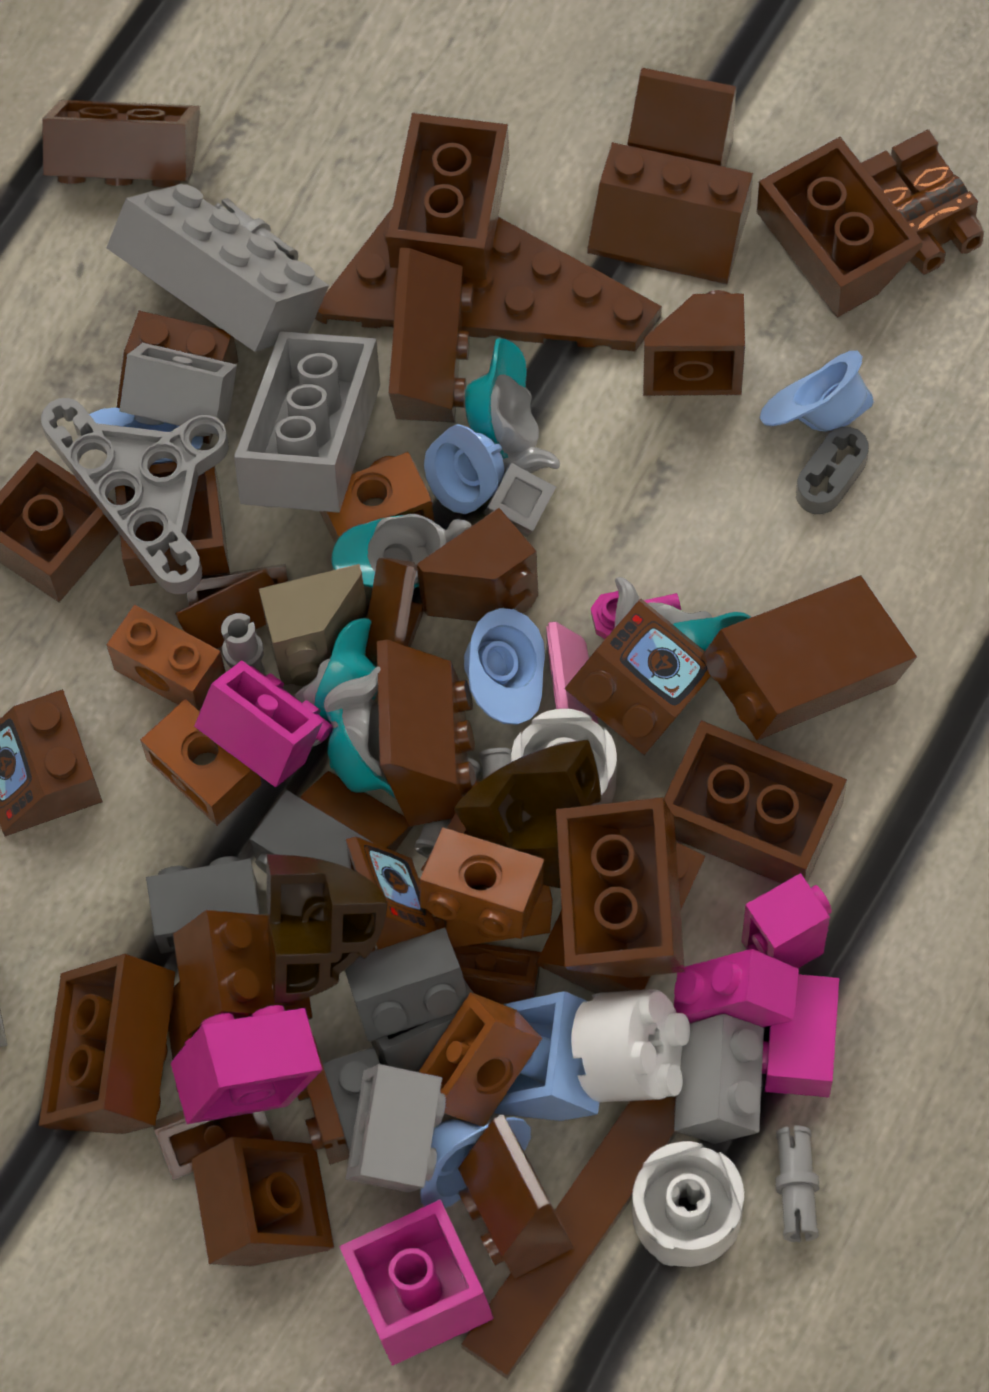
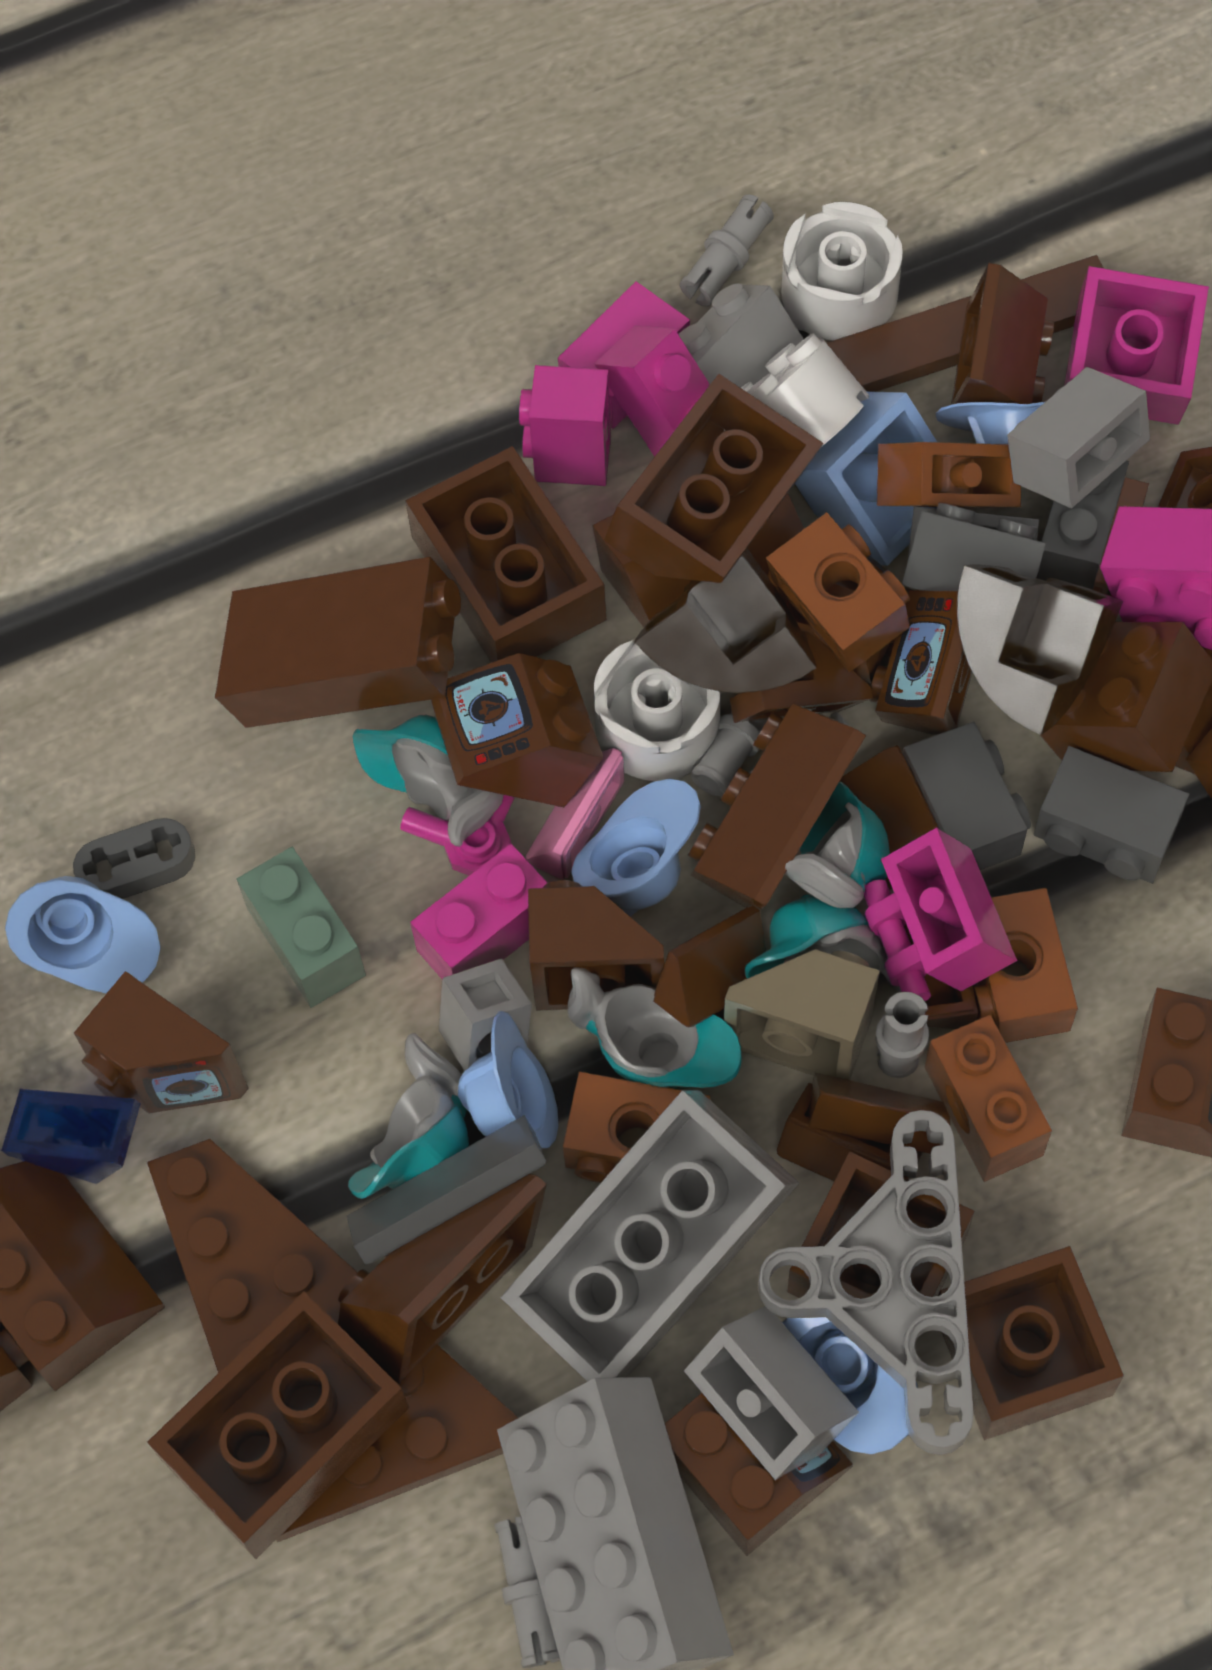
camera: 145 degrees left, 0 degrees up
none -> clear blue slope [1,1089,141,1184]
none -> sand green brick [236,846,366,1008]
none -> dark grey tile [347,1115,547,1265]
none -> dark pink brick [410,844,547,979]

